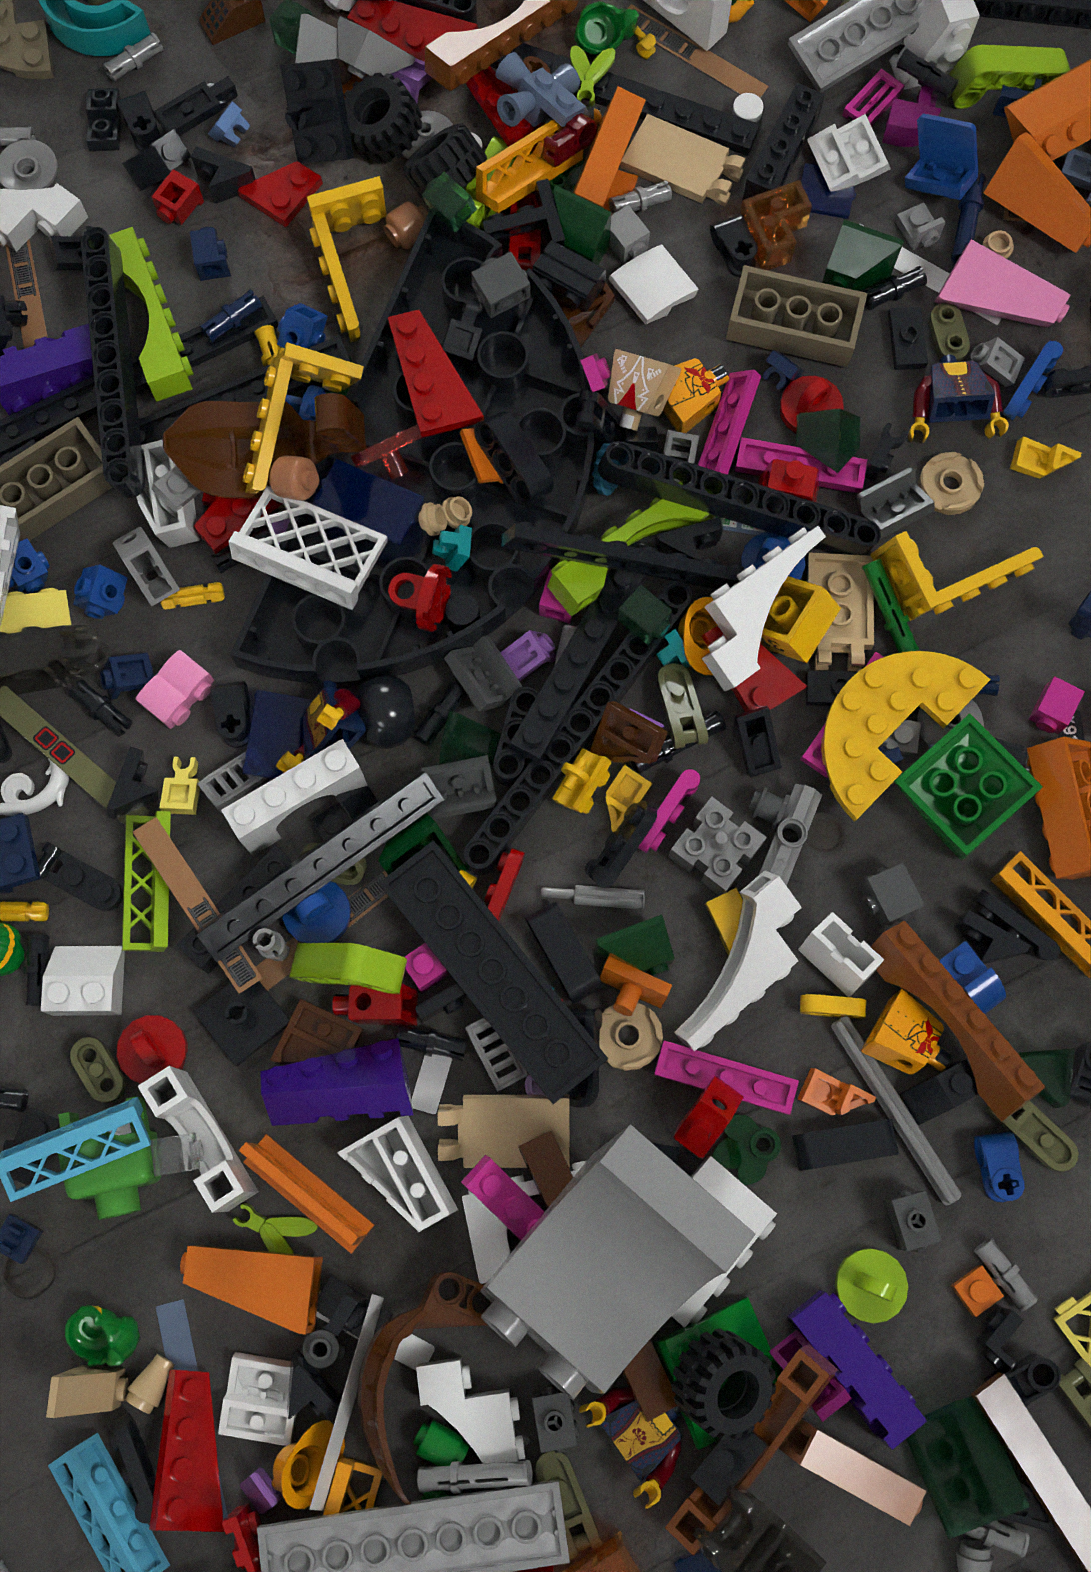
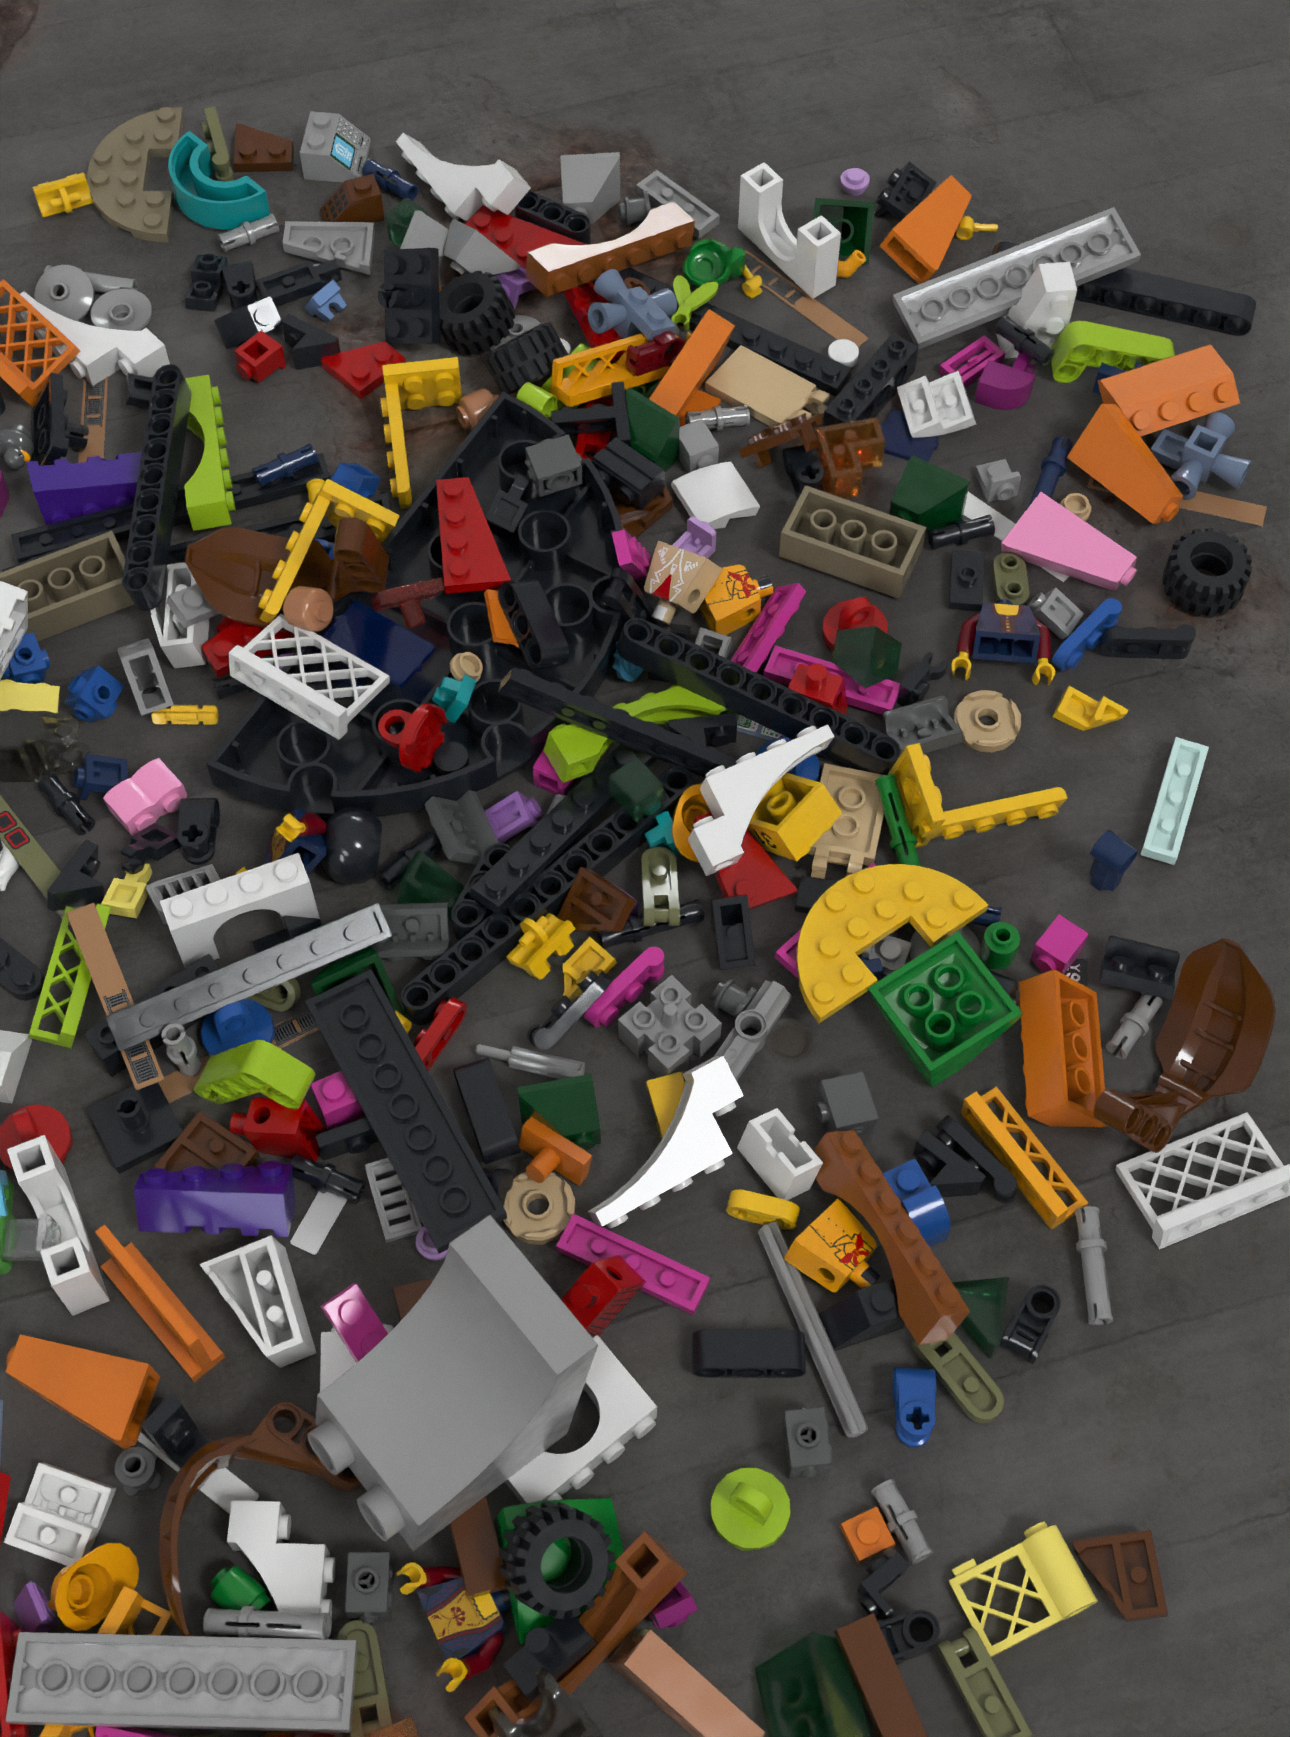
camera: 10 degrees right, 15 degrees down
dark blue brick [190,227,231,281] -> none
lime piece [233,1203,318,1254] -> none
clear blue piece [242,690,313,779] -> none
black slope [287,1349,342,1425] -> none
white sticker [309,1294,384,1511] -> none
tan plate [418,502,447,536] -> none
clear green brick [422,172,477,233] -> none
tan tile [438,1094,570,1168] -> none
dark green plate [712,1115,781,1185] -> none
dark blue tile [763,350,804,390] -> none
dark purple wedge [787,1290,927,1450] -> none
orange slope [797,1068,876,1116] -> none
blue bracket [905,114,978,200] -> none
none -> black plate [121,823,181,874]
none -> light grey wing [283,221,375,275]
none -> lavender bracket [672,516,716,558]
none -> reddish brown piece [739,413,823,468]
none -> green brick [980,922,1020,970]

